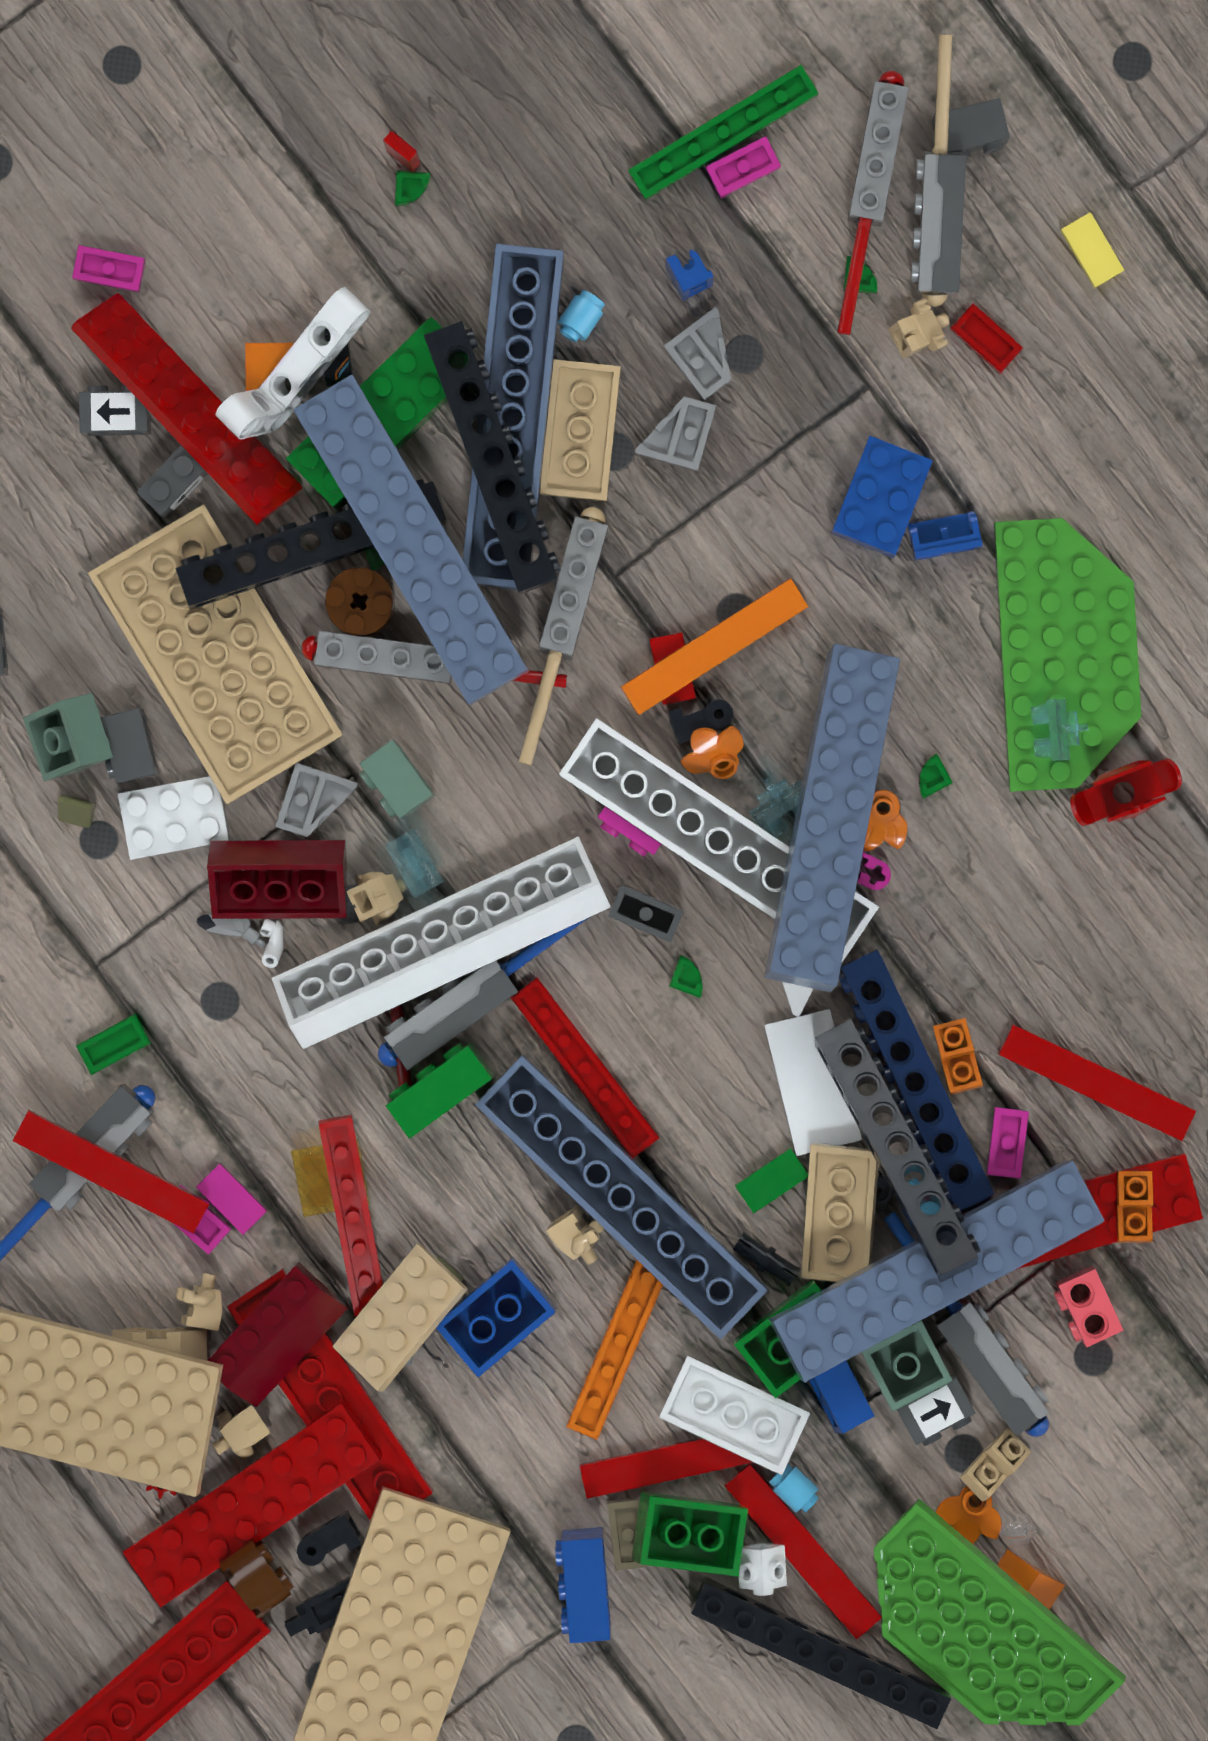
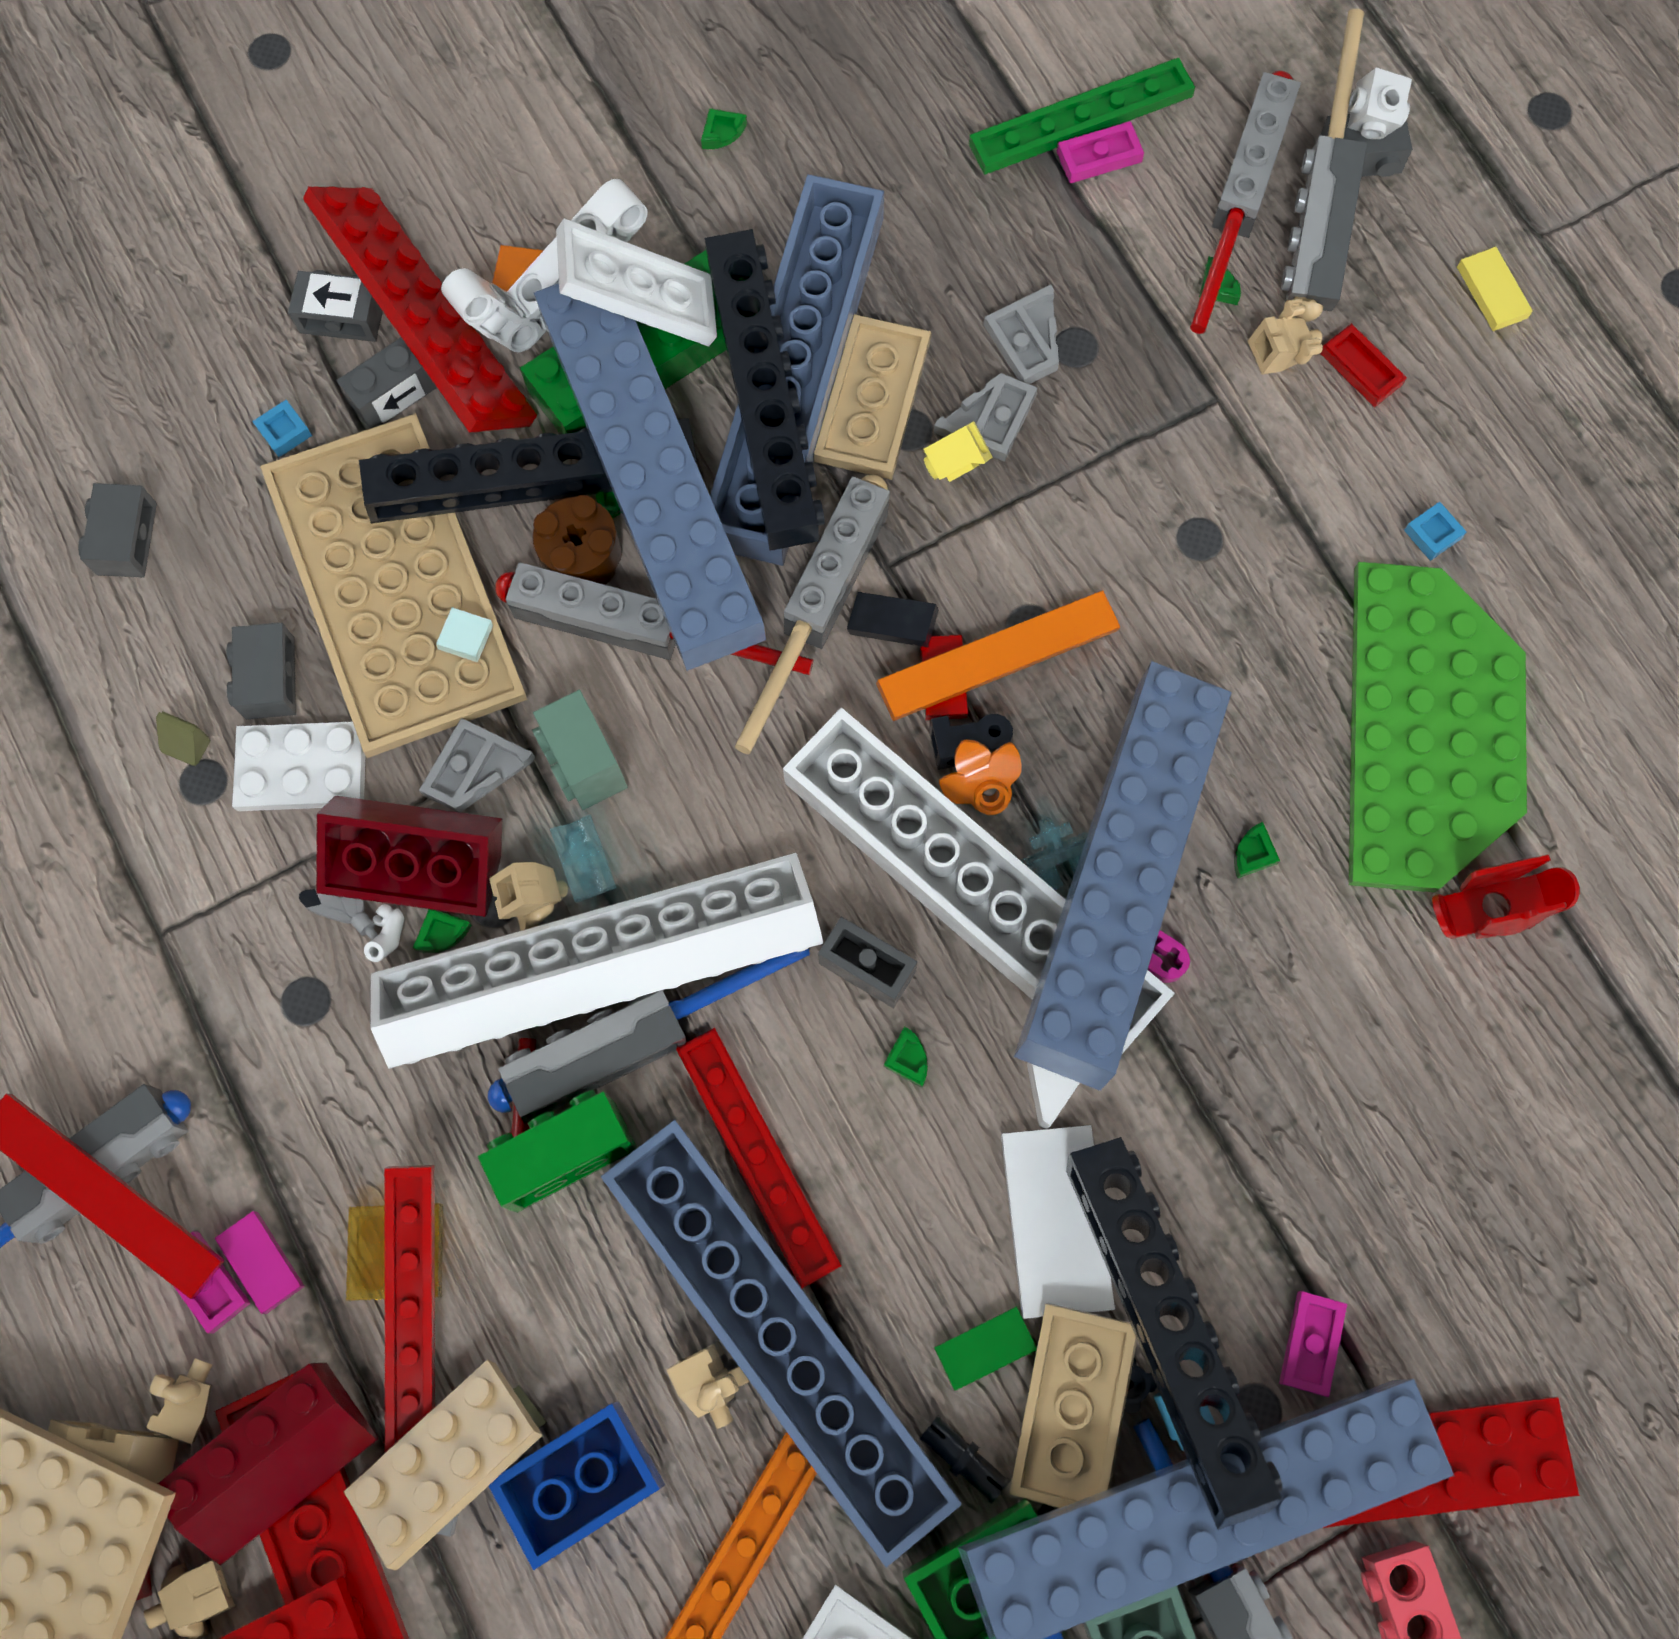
camera: 10 degrees right, 15 degrees down
sand green brick [23,693,113,782] -> none
dark pink plate [72,245,146,293] -> none
green tile [76,1014,152,1075] -> none
red tile [383,131,420,172] -> none
medium azure brick [557,290,605,343] -> none
dark pink plate [598,807,661,857] -> none
blue hinge [666,250,714,301] -> none
blue brick [831,436,933,558] -> none
dark blue brick [839,949,995,1211] -> none
orange plate [863,789,908,852] -> none
blue hinge [907,511,983,561] -> none
orange slope [933,1018,983,1095] -> none
red tile [998,1024,1196,1141] -> none
clear light blue hips [1031,699,1088,761] -> none
orange slope [1117,1171,1153,1243] -> none
none -> dark azure plate [252,400,312,458]
none -> green tile [413,909,472,953]
none -> light aqua tile [436,607,493,662]
none -> white plate [556,219,717,346]
none -> black tile [847,592,939,647]
none -> light yellow window [923,421,993,482]
none -> white brick [1347,68,1412,139]
none -> dark azure plate [1404,502,1467,561]

